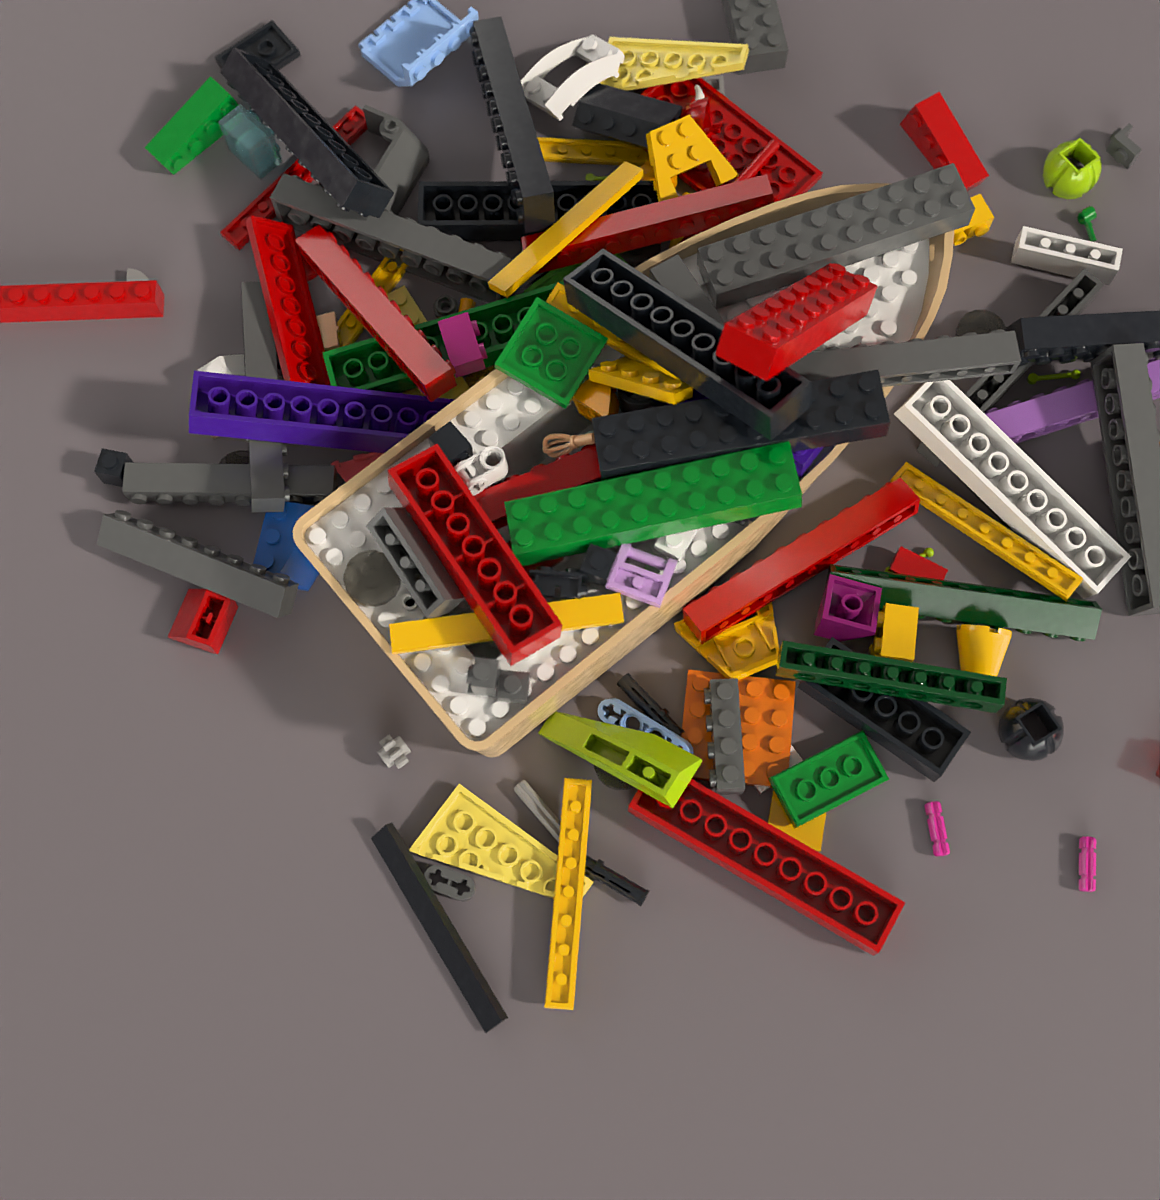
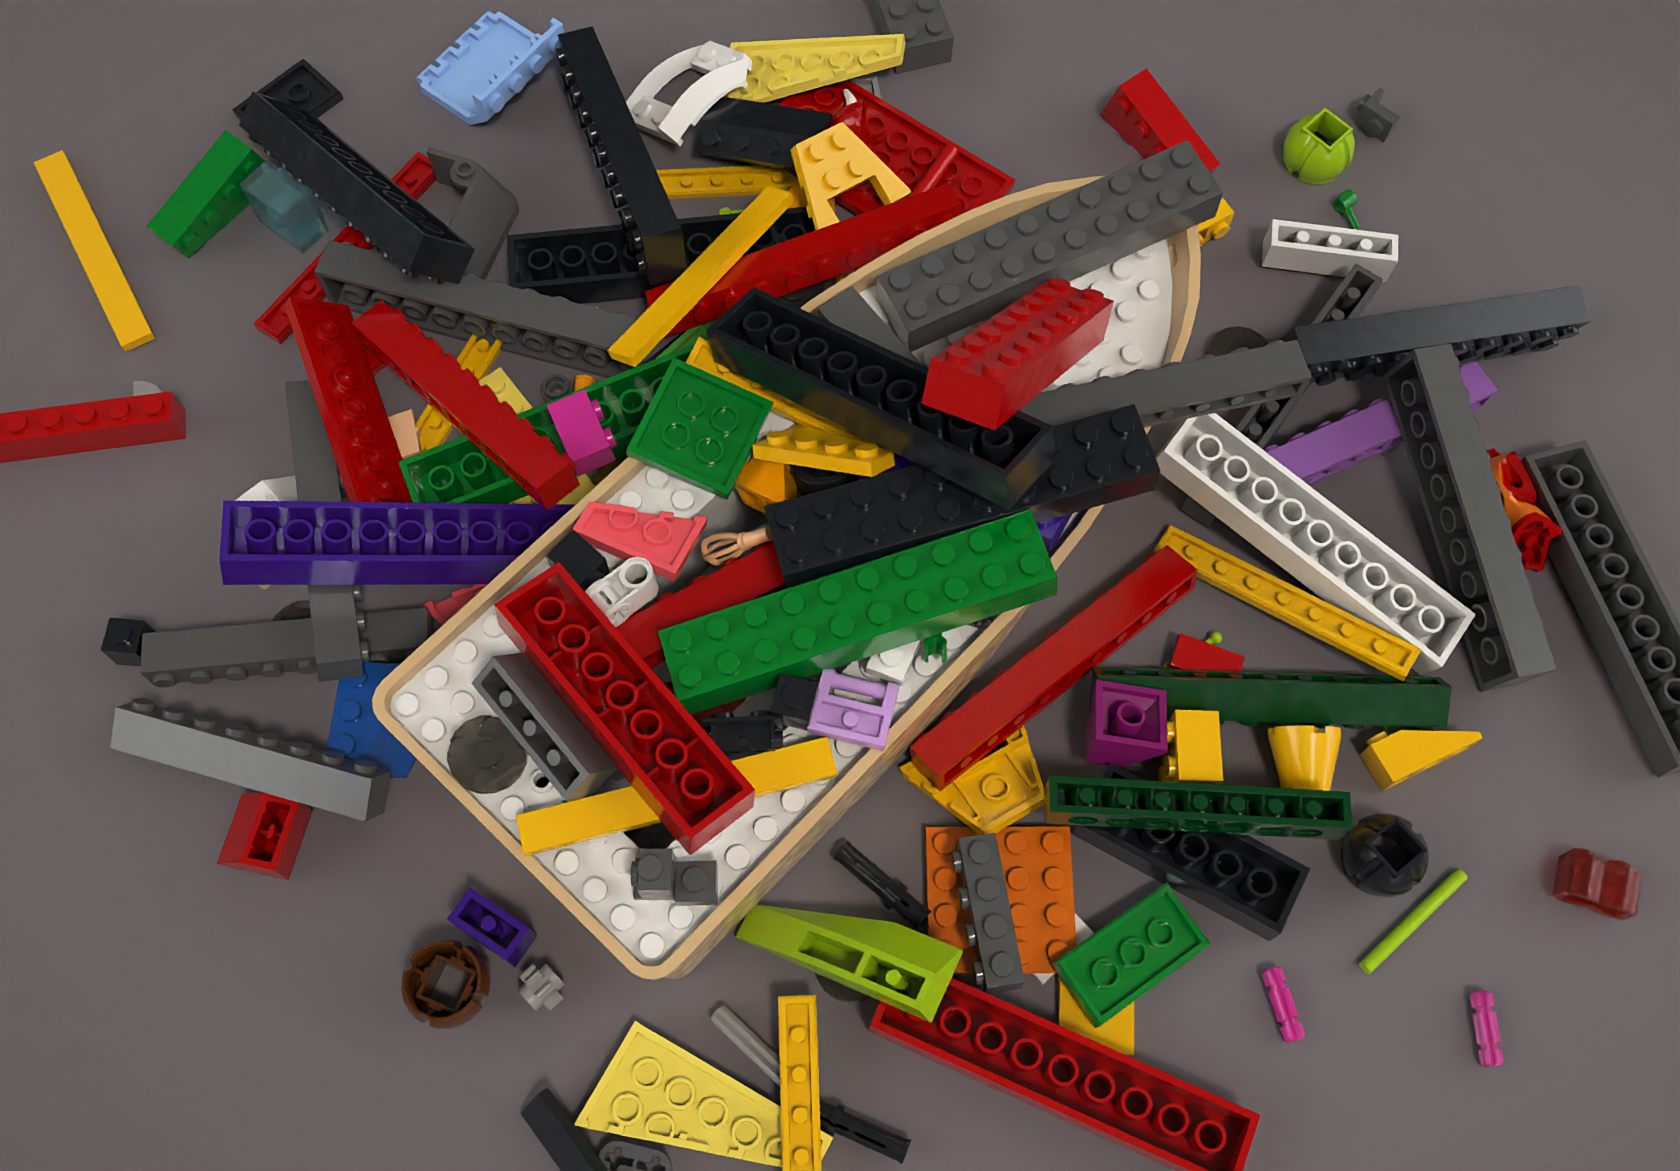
camera: 10 degrees left, 5 degrees down
light blue beam [597,698,693,754] -> none
lime hinge [1027,369,1081,384] -> none
none -> yellow tile [33,150,156,352]
none -> reddish brown piece [401,940,491,1029]
none -> dark purple brick [447,888,537,967]
none -> coral wing [572,501,708,582]
none -> green hand [924,633,947,663]
none -> lime bar [1359,868,1468,975]
none -> yellow slope [1360,730,1483,792]

